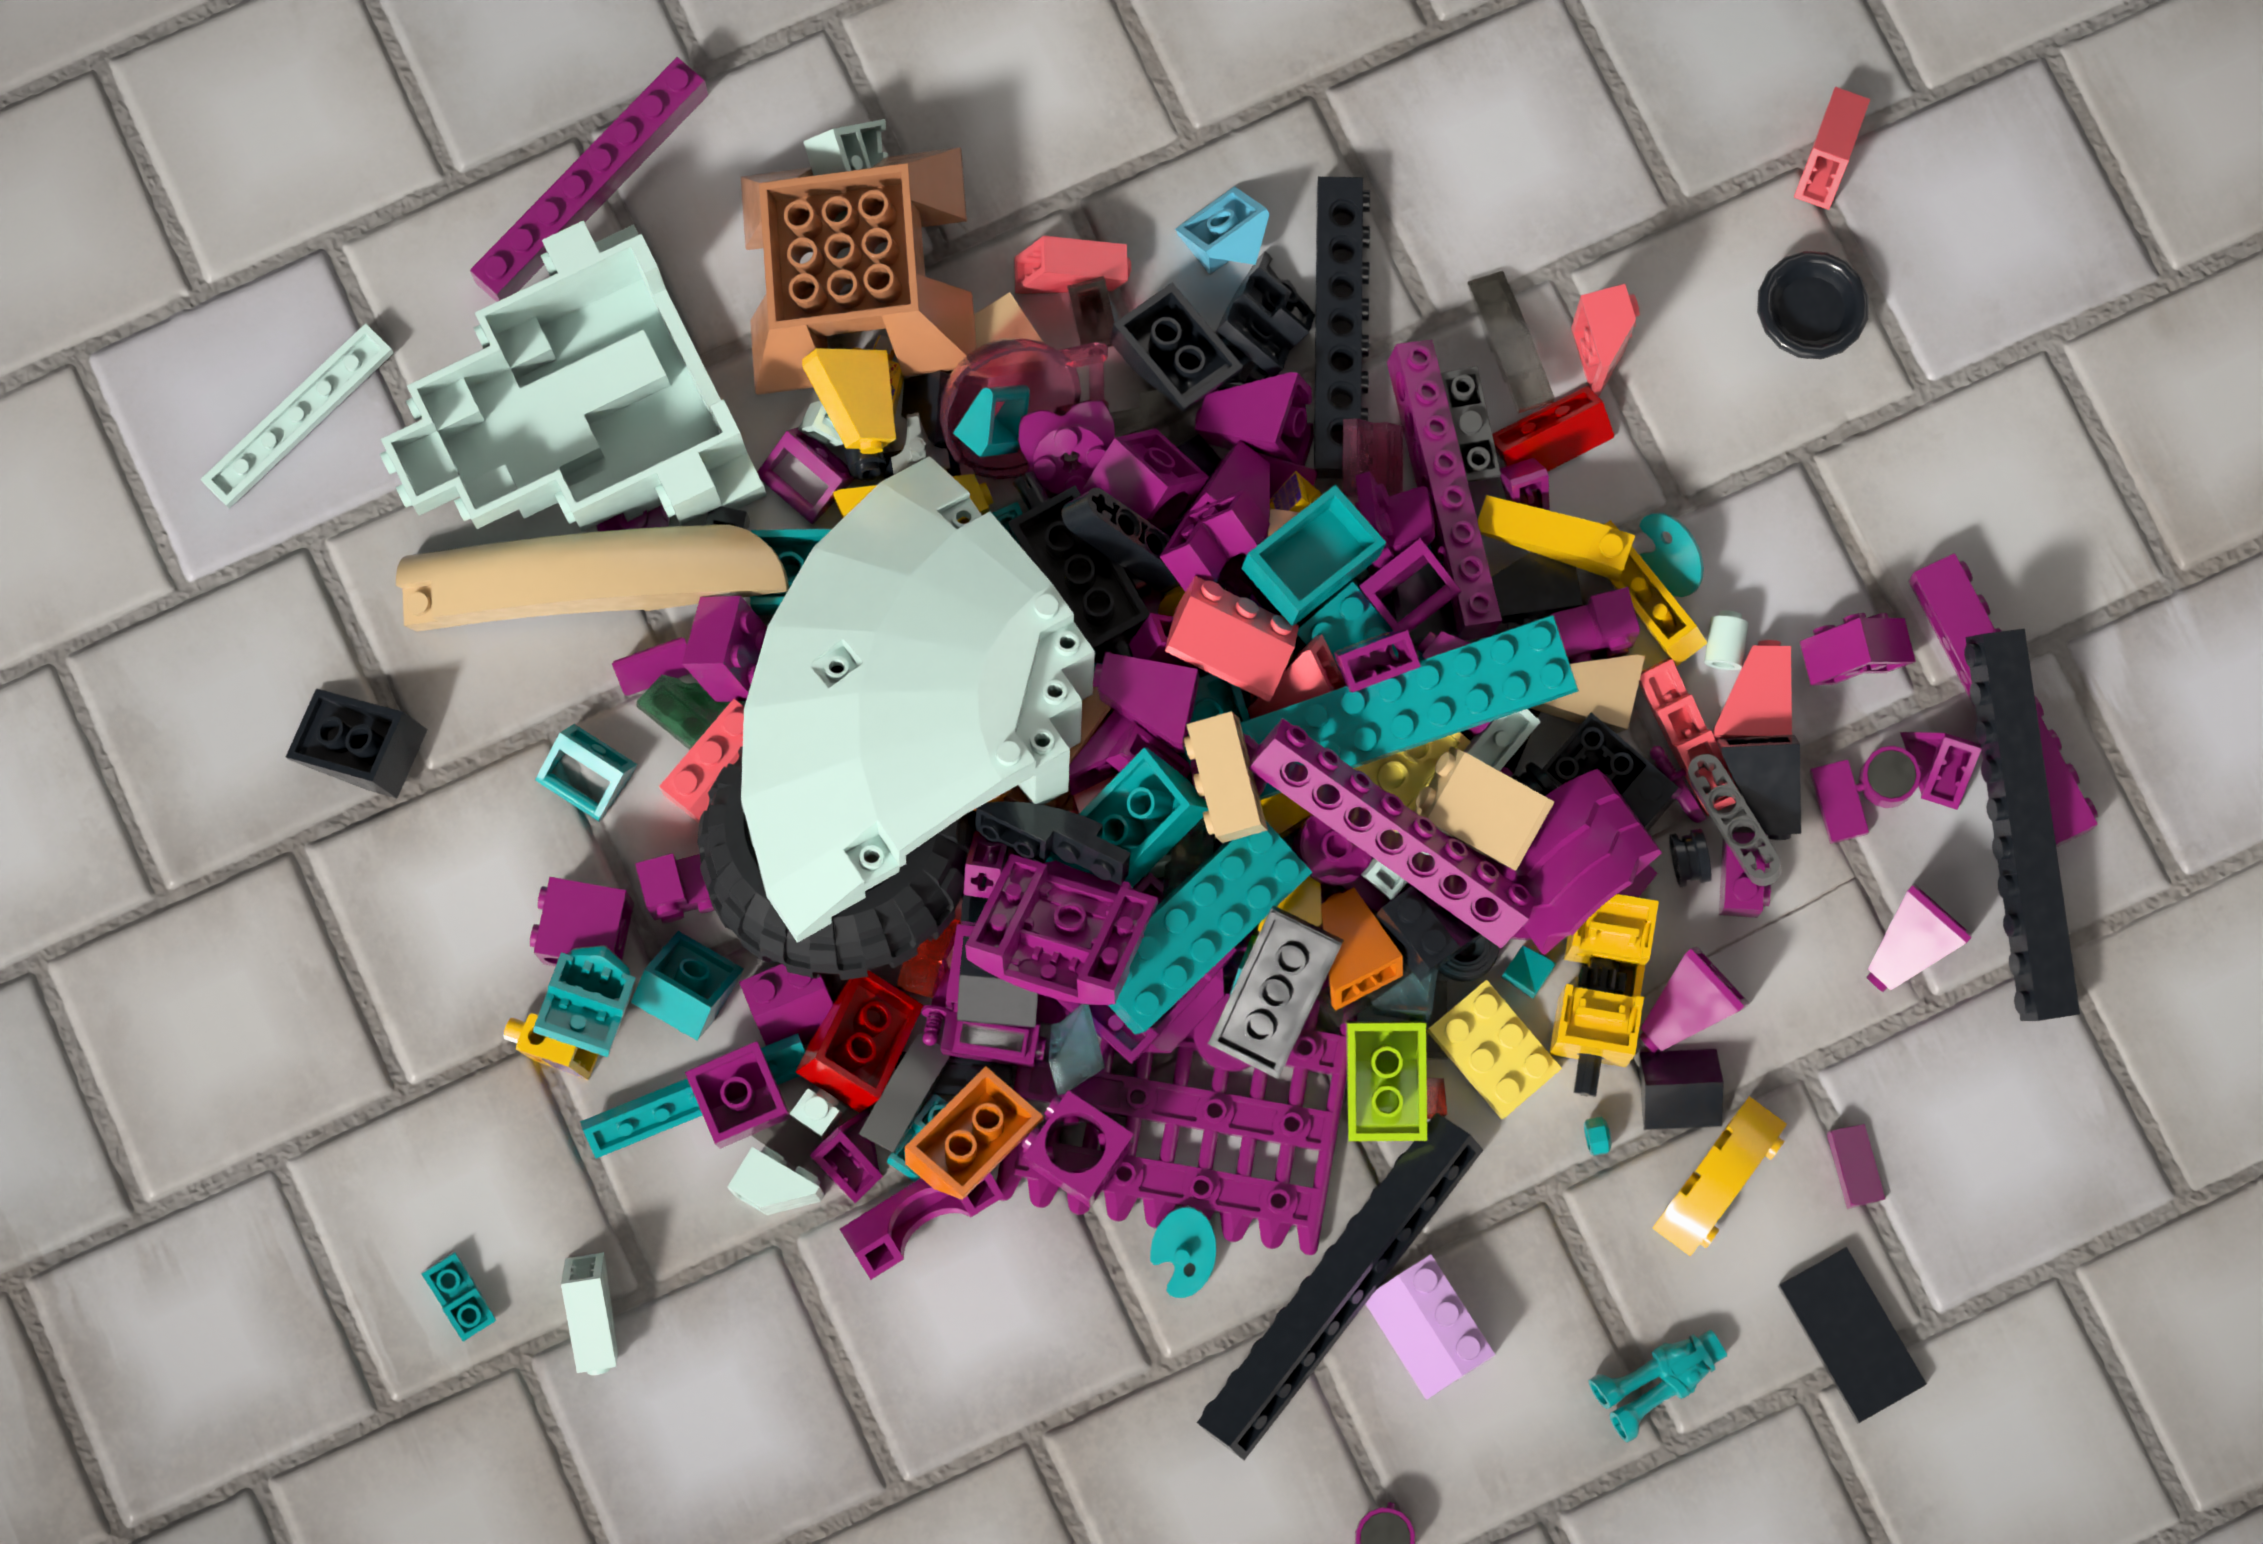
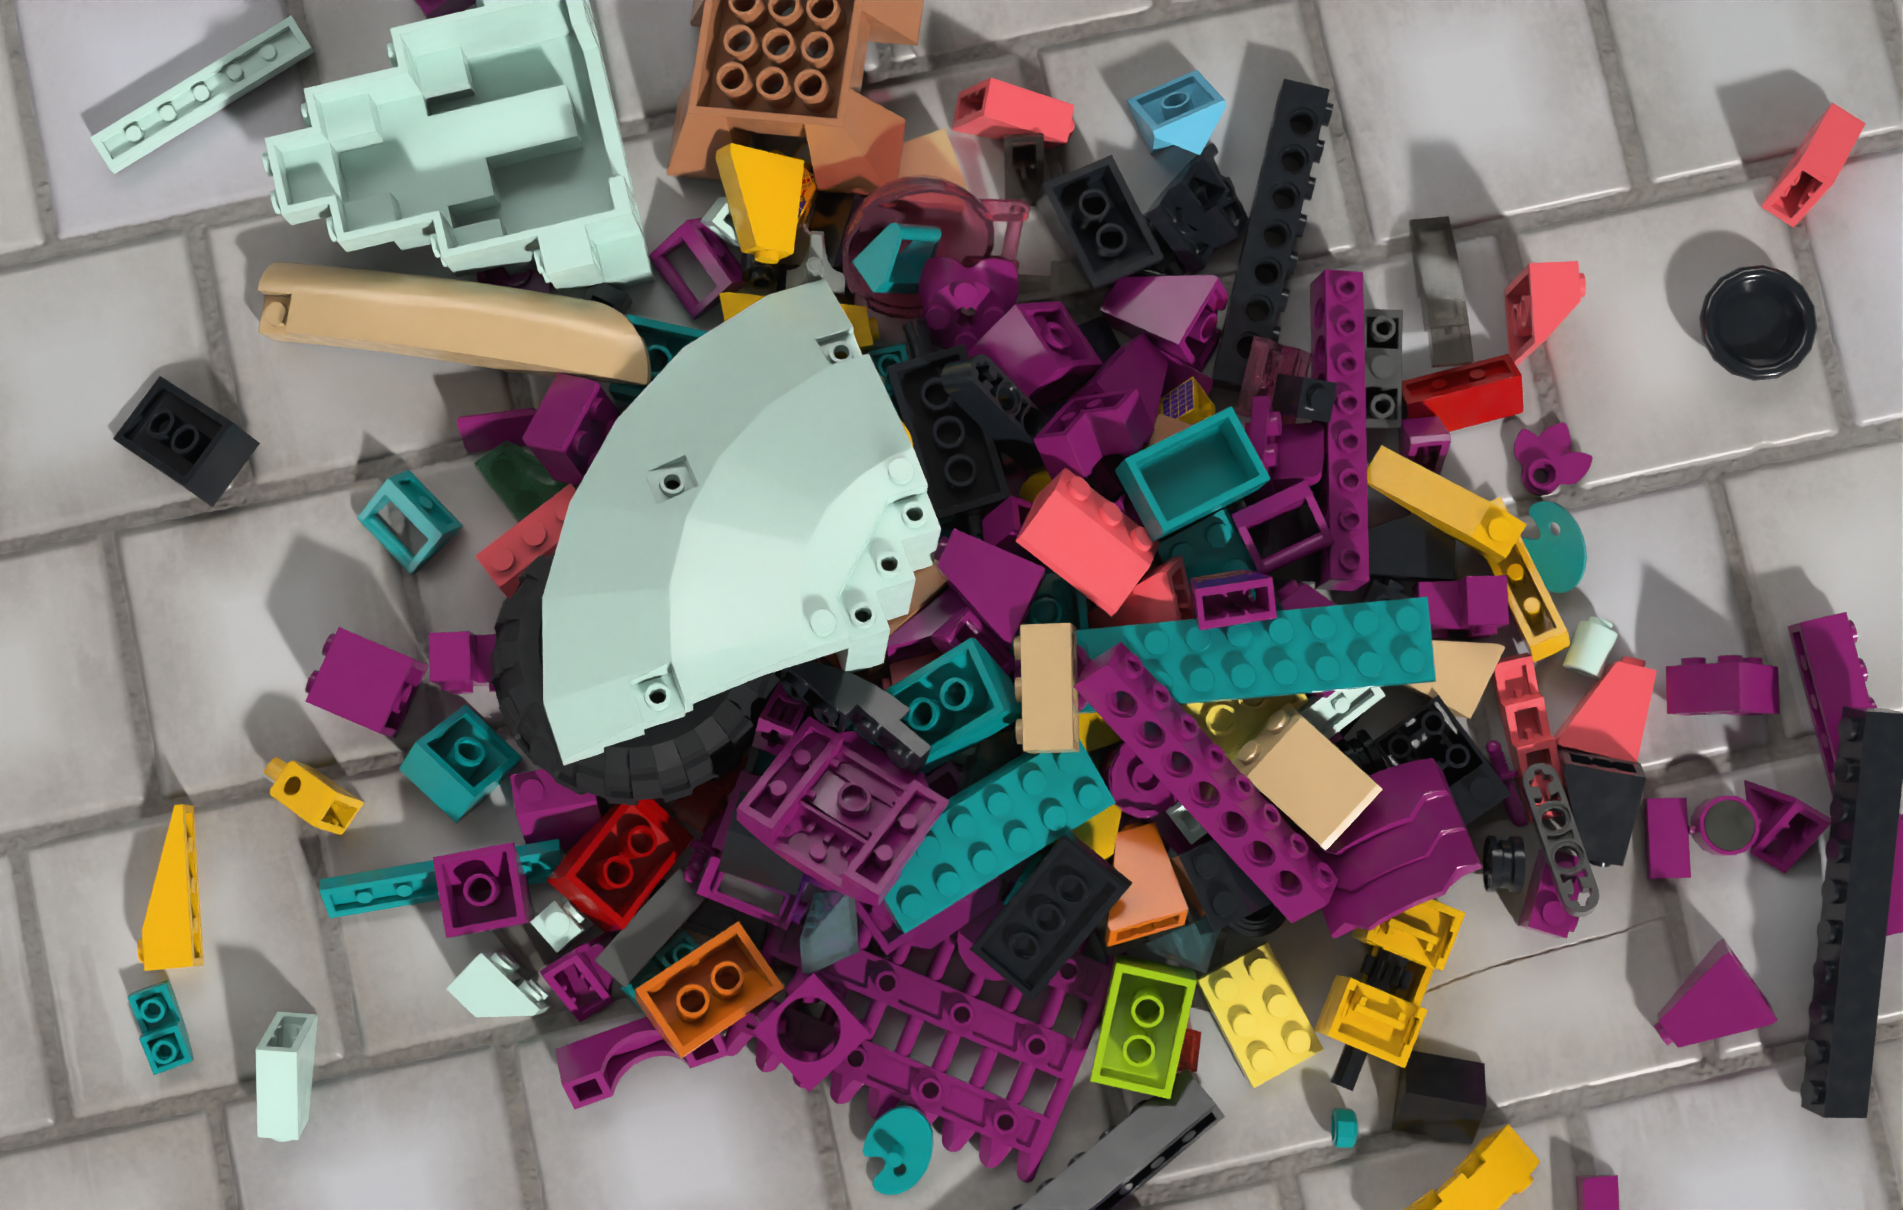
camera: 10 degrees right, 5 degrees up
teal piece [533,945,636,1057] -> none
teal slope [1501,945,1556,999] -> none
slope [1639,947,1750,1053] -> none
none -> yellow slope [137,804,204,971]
none -> black brick [1272,374,1337,423]
none -> magenta plate [1514,422,1593,496]

